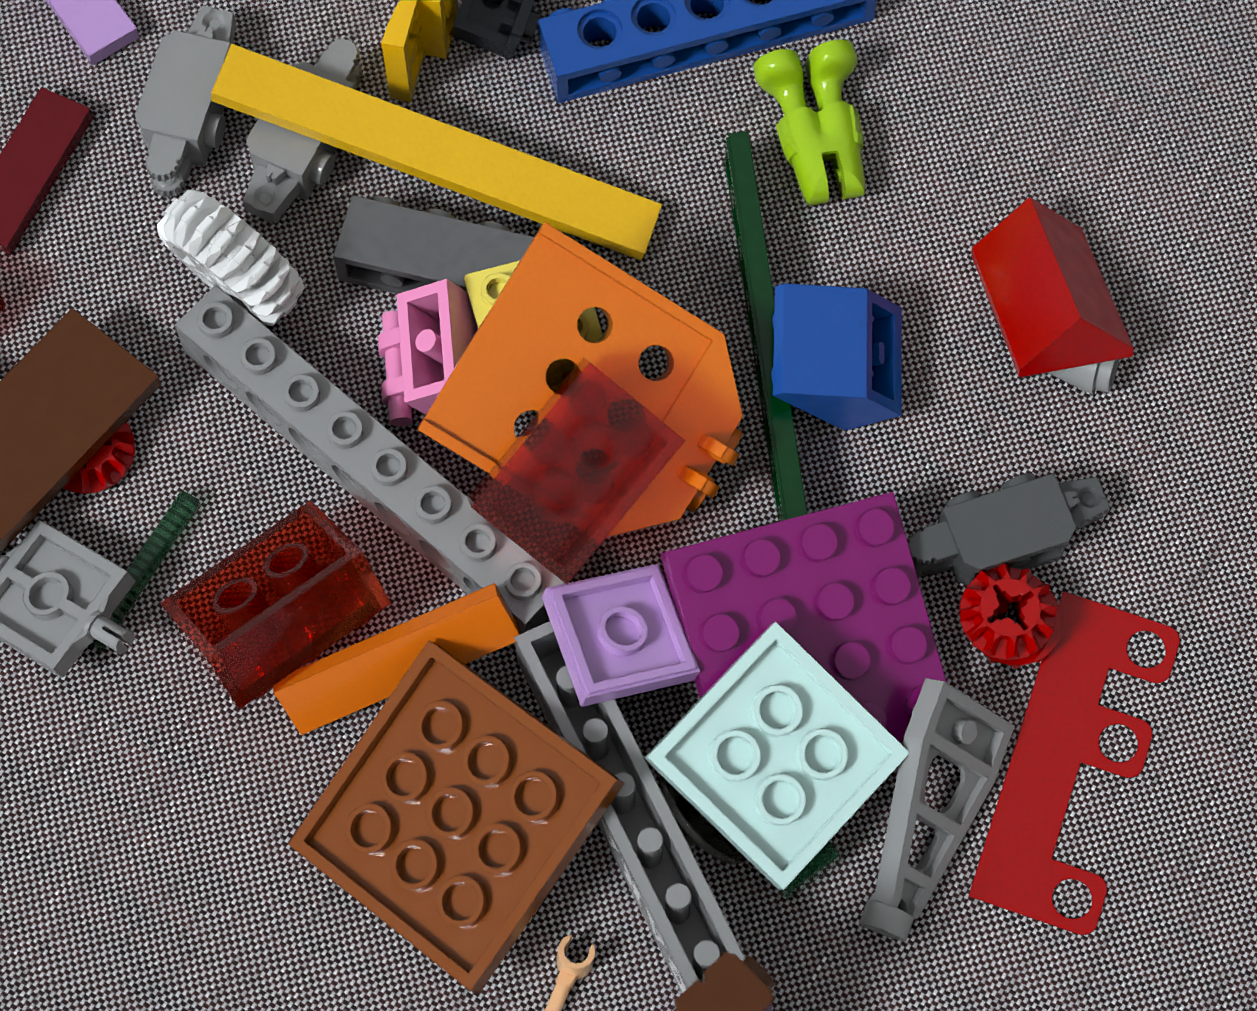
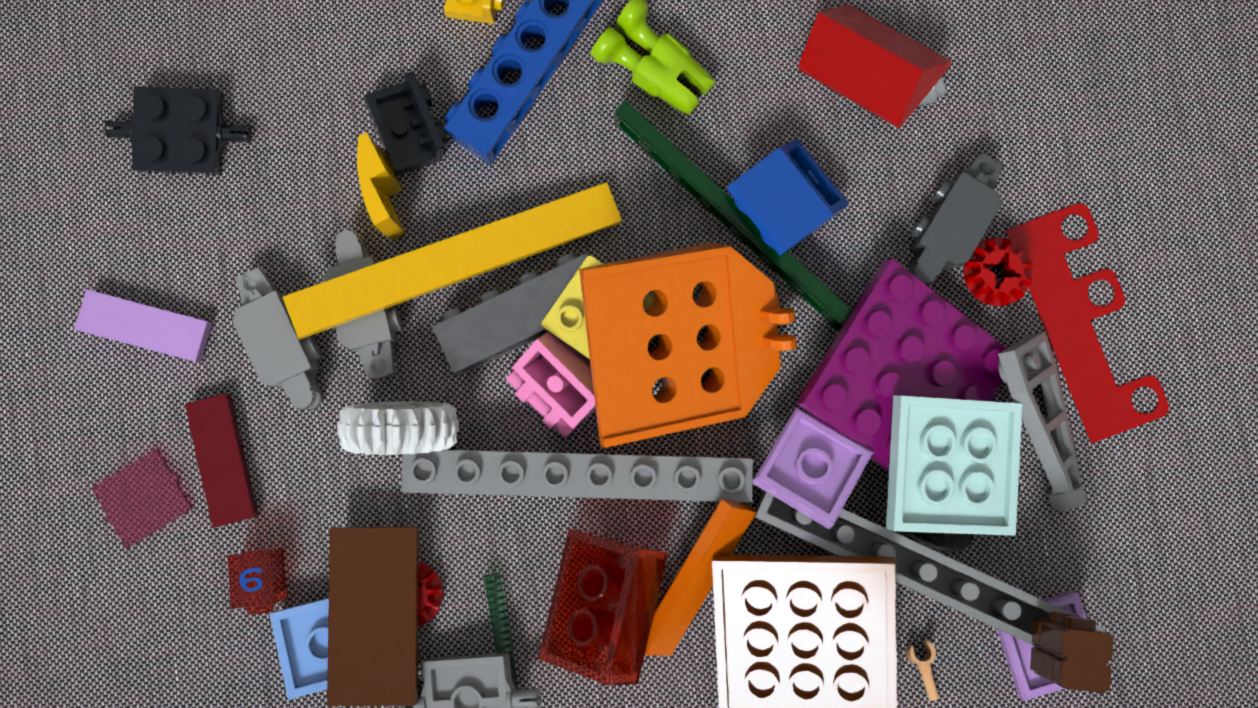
camera: 40 degrees left, 15 degrees up
clear red brick [468,357,685,584] -> none

